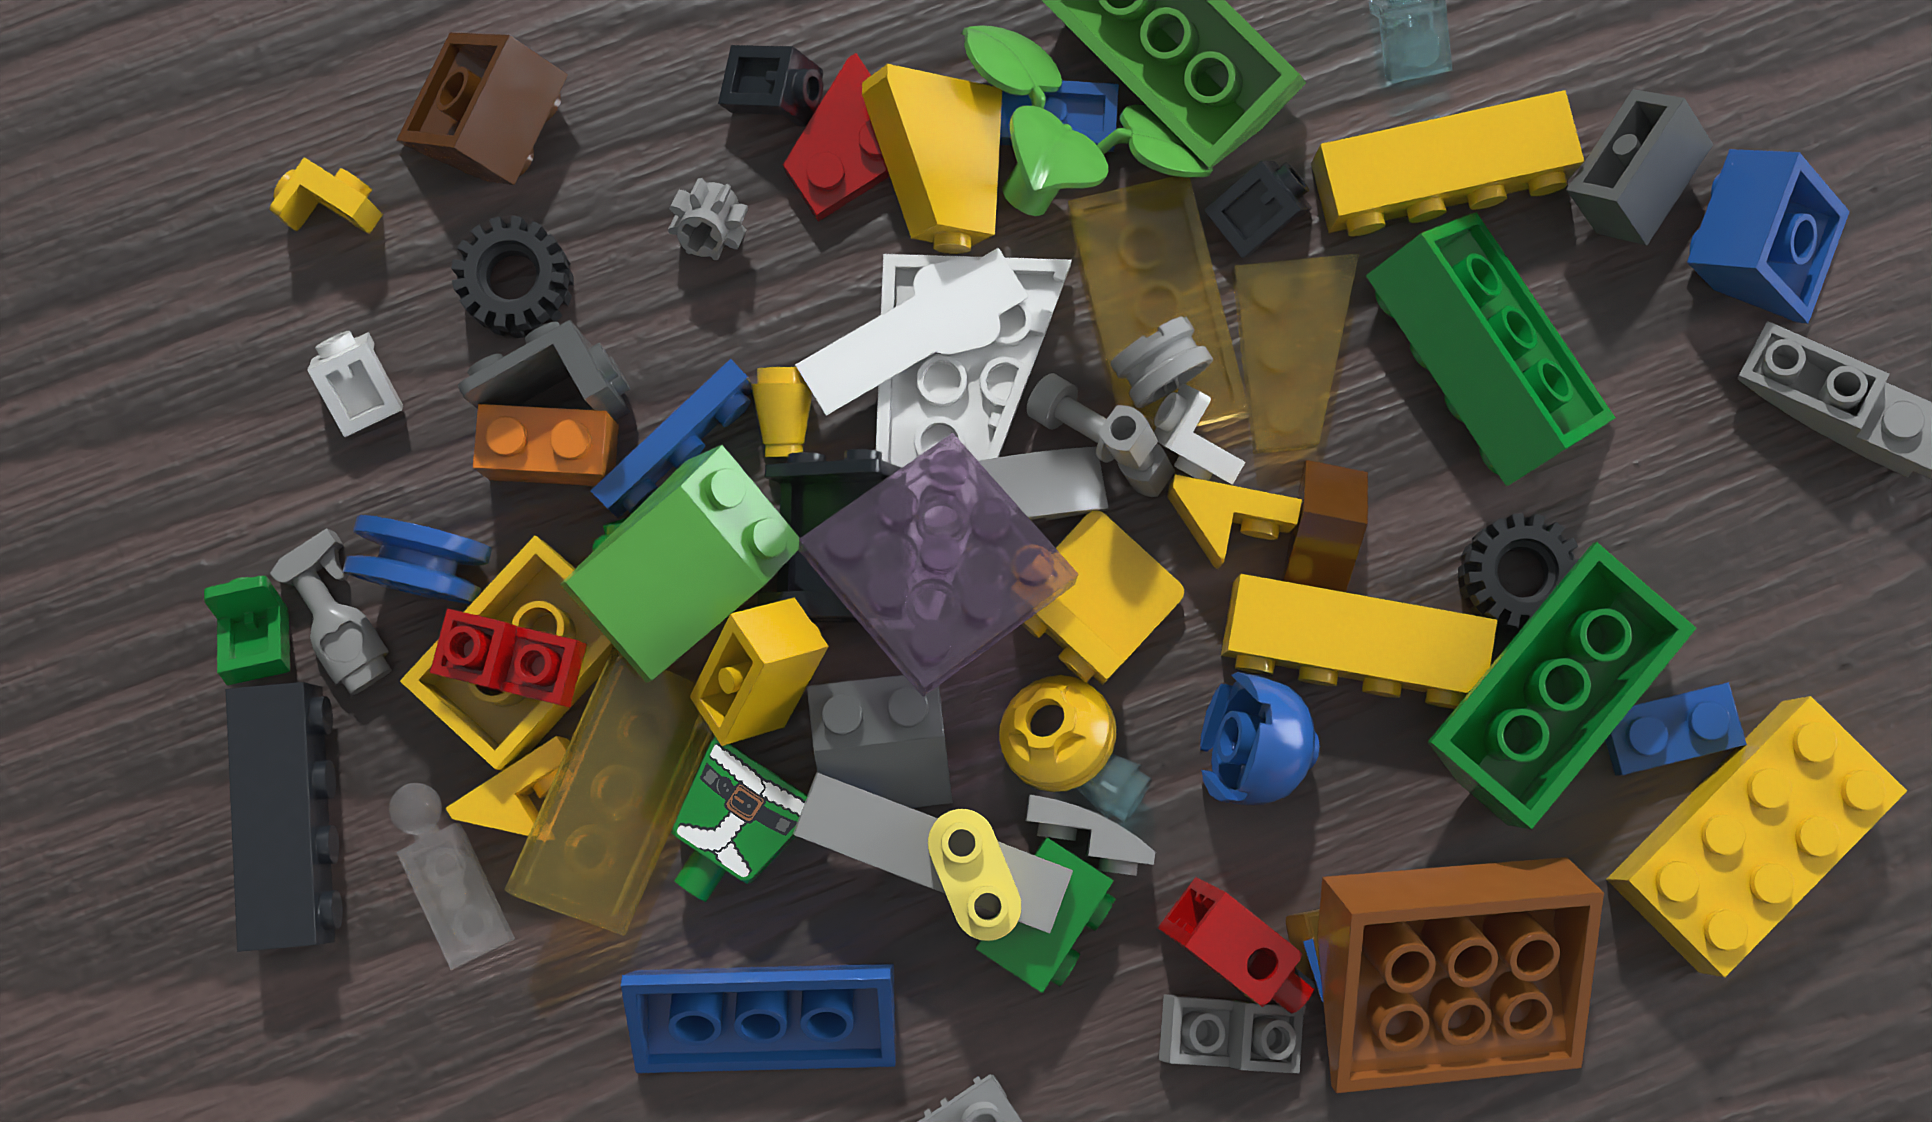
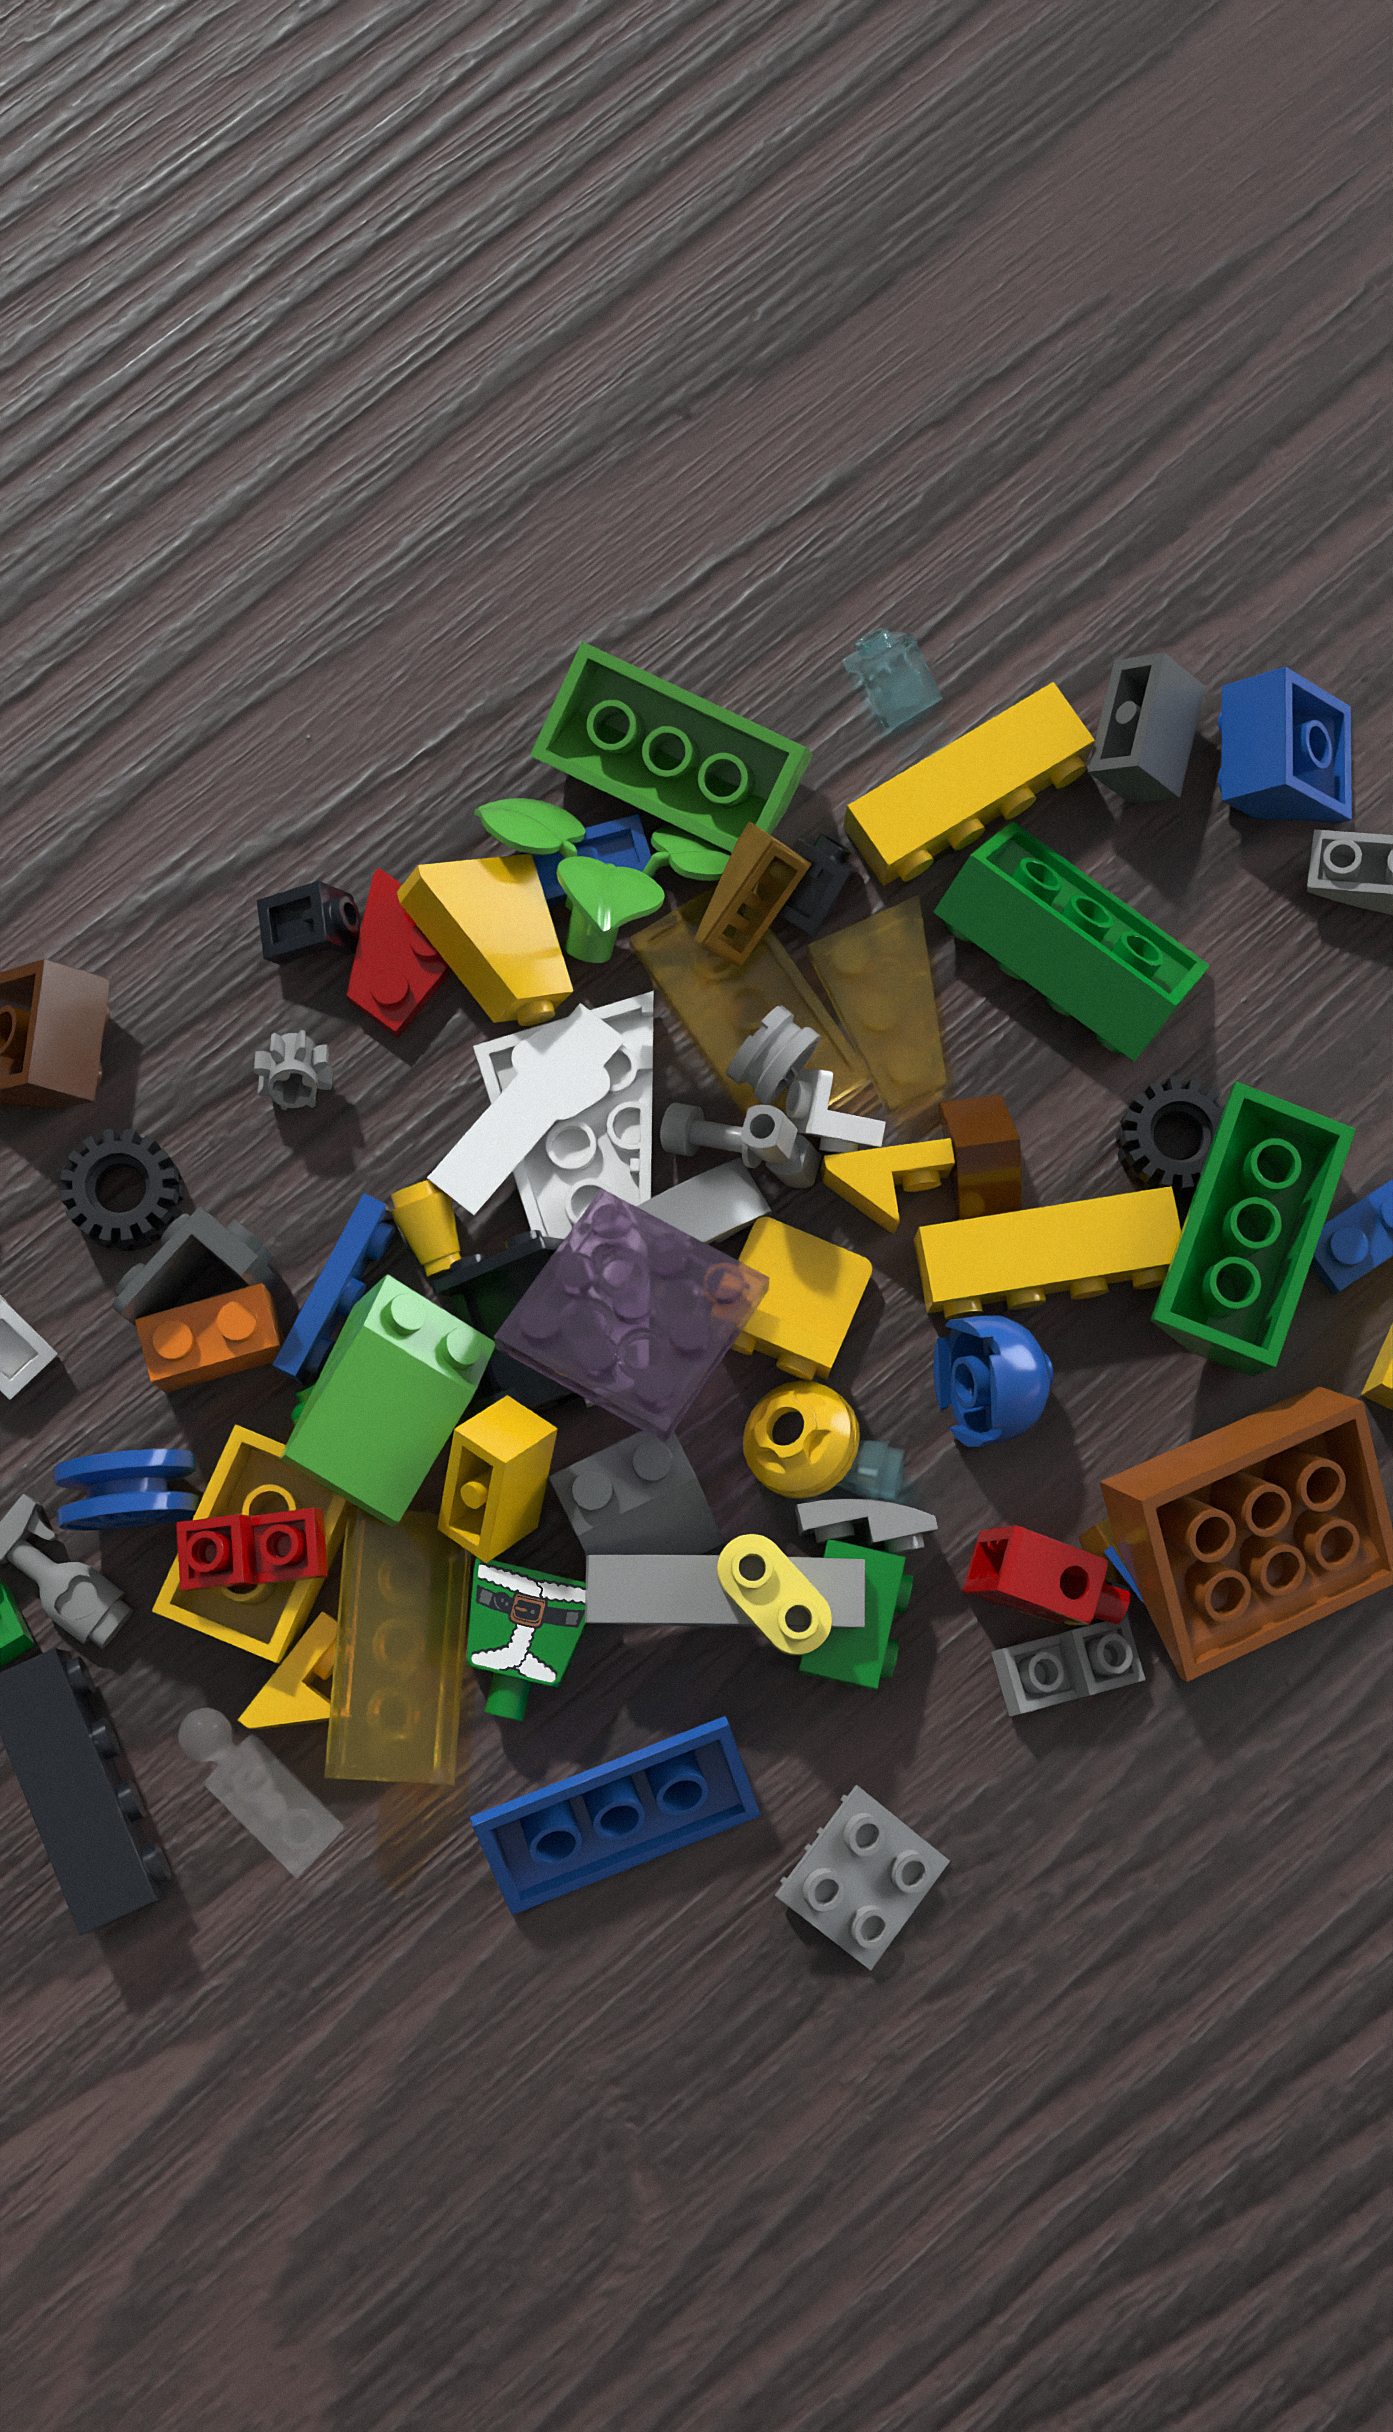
camera: 25 degrees left, 5 degrees down
none -> pearl gold slope [694,821,811,968]

